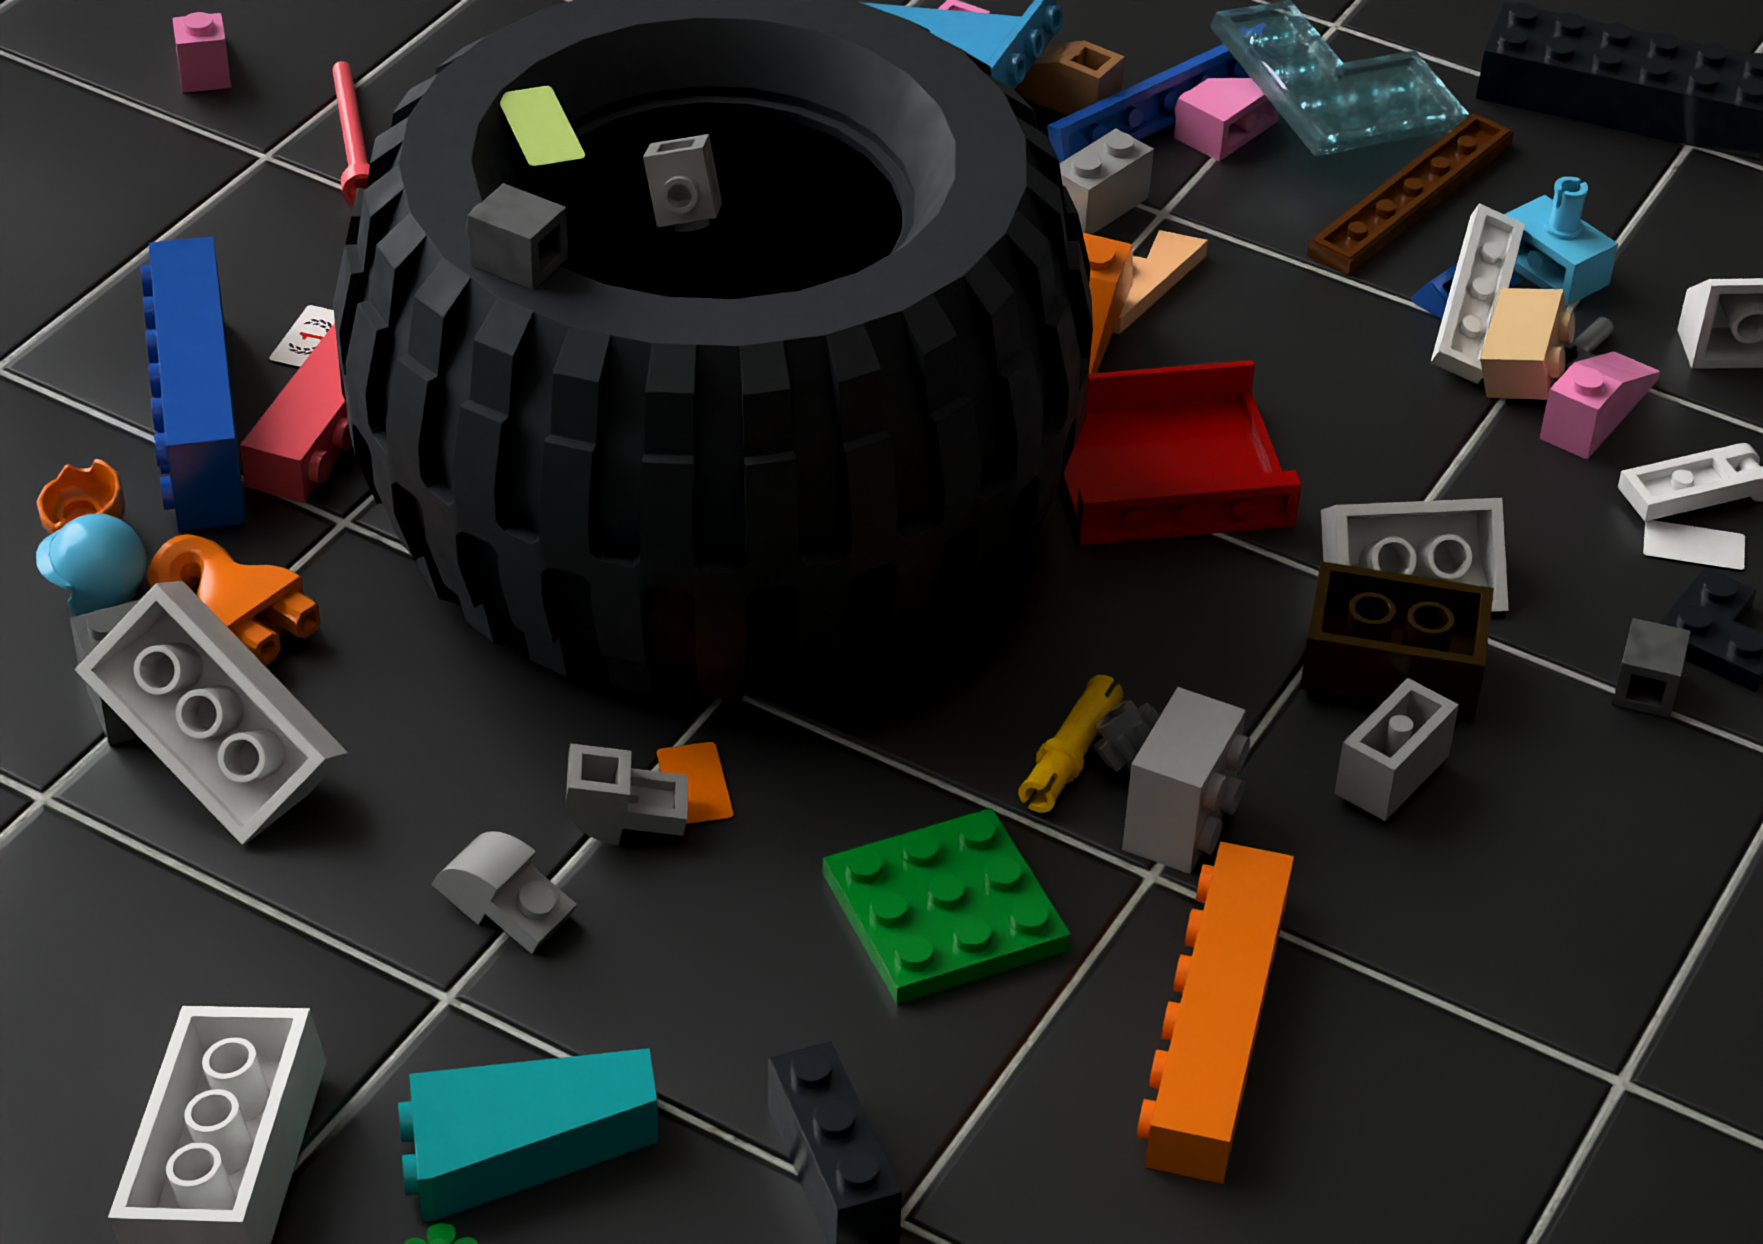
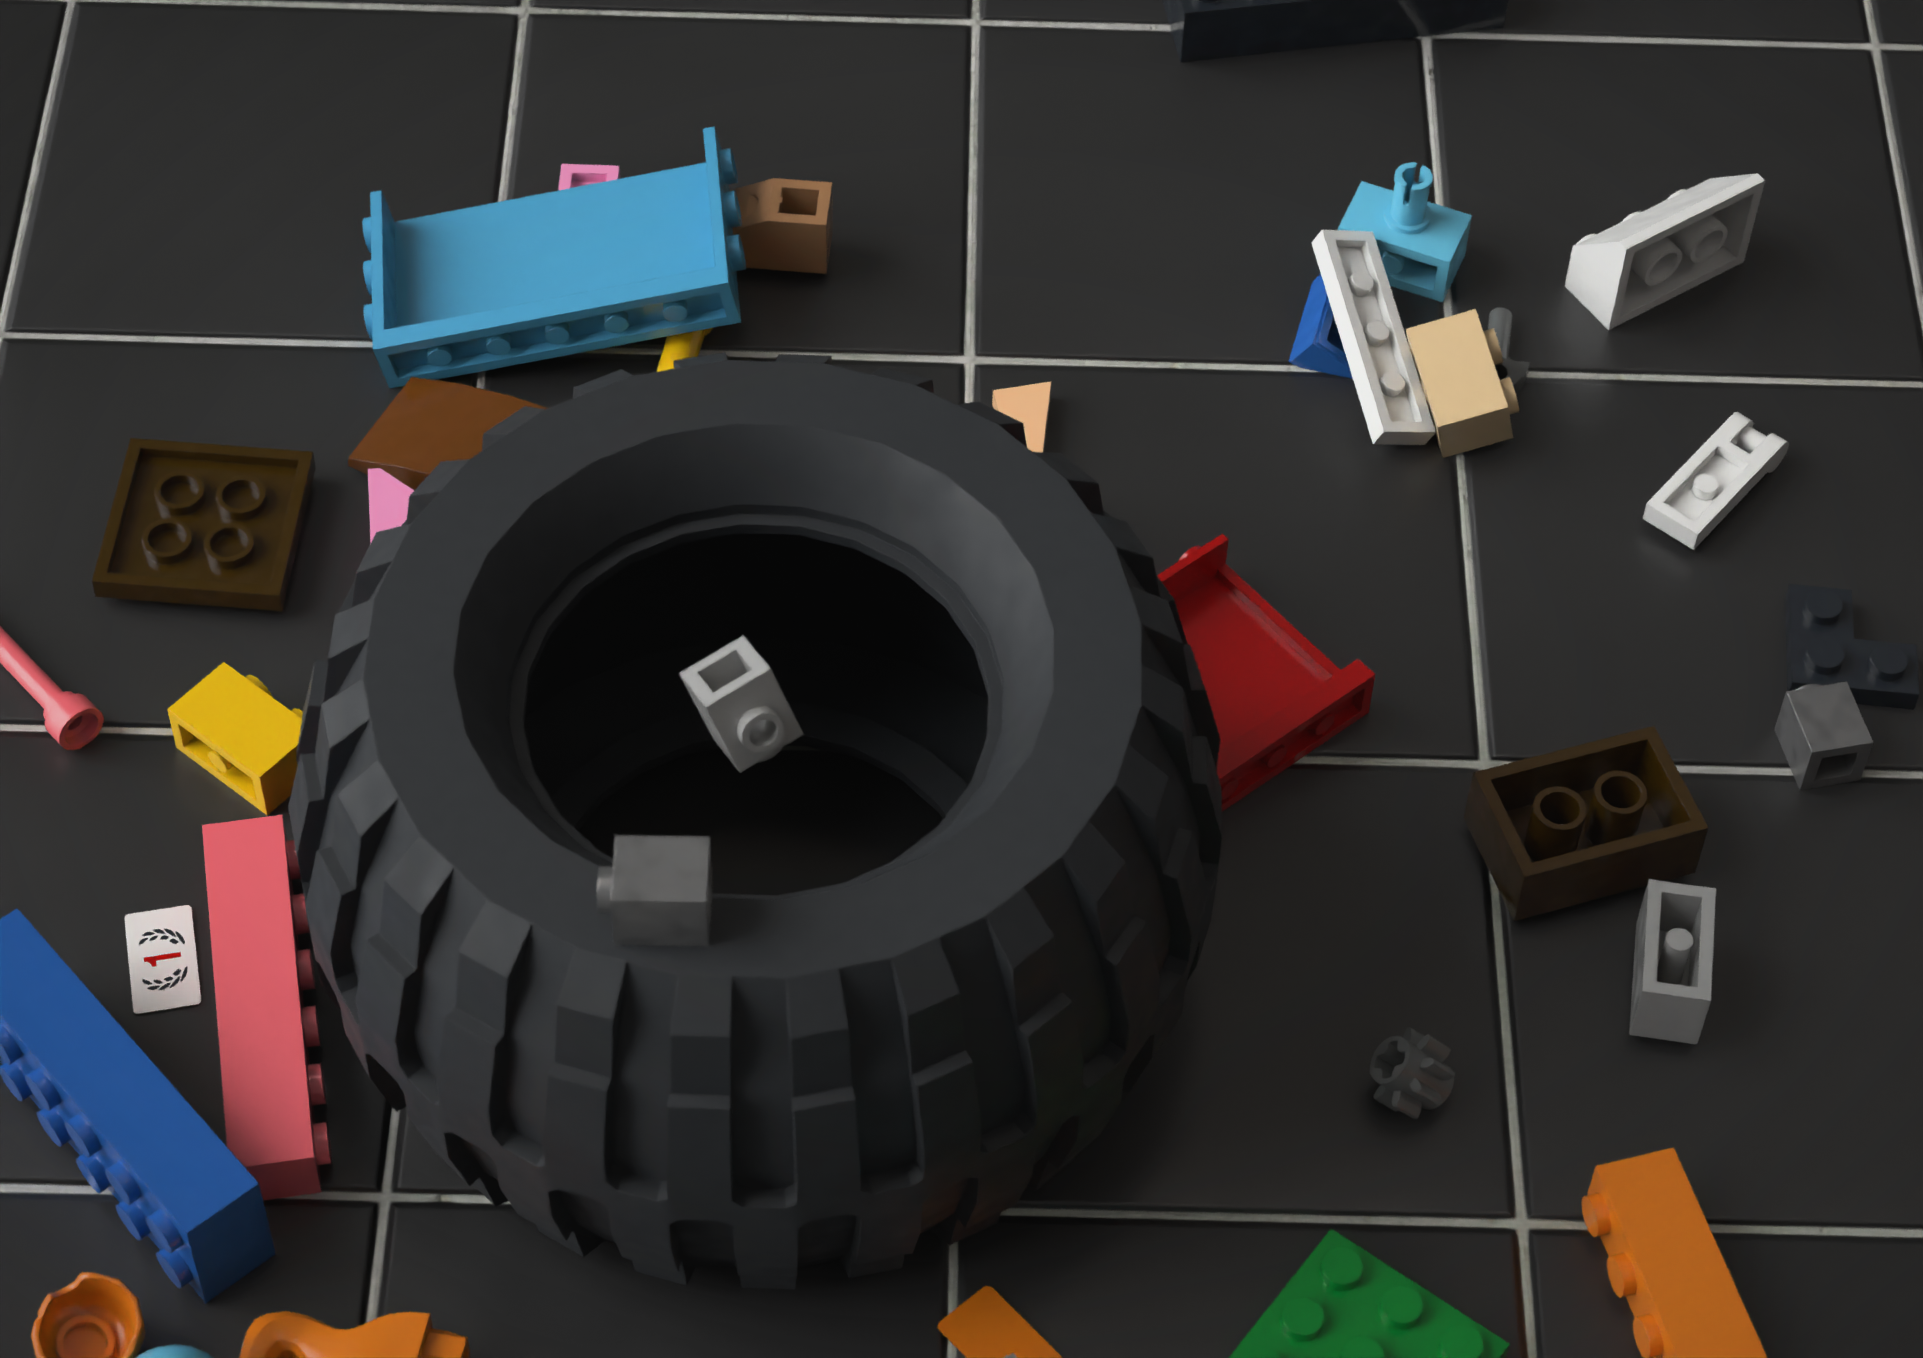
camera: 30 degrees left, 10 degrees up
yellowish green sticker [500,86,585,166] -> none
yellow pin [1018,675,1123,813] -> none
blue plate [1047,27,1278,163] -> none
light grey brick [1060,129,1154,235] -> none
light grey brick [1122,687,1250,874] -> none
bright pink slope [1174,78,1283,161] -> none
clear light blue plate [1210,0,1469,156] -> none
reddish brown tile [1307,113,1514,276] -> none
white slope [1321,498,1509,612] -> none
bright pink slope [1539,351,1661,459] -> none
white sticker [1643,520,1745,570] -> none

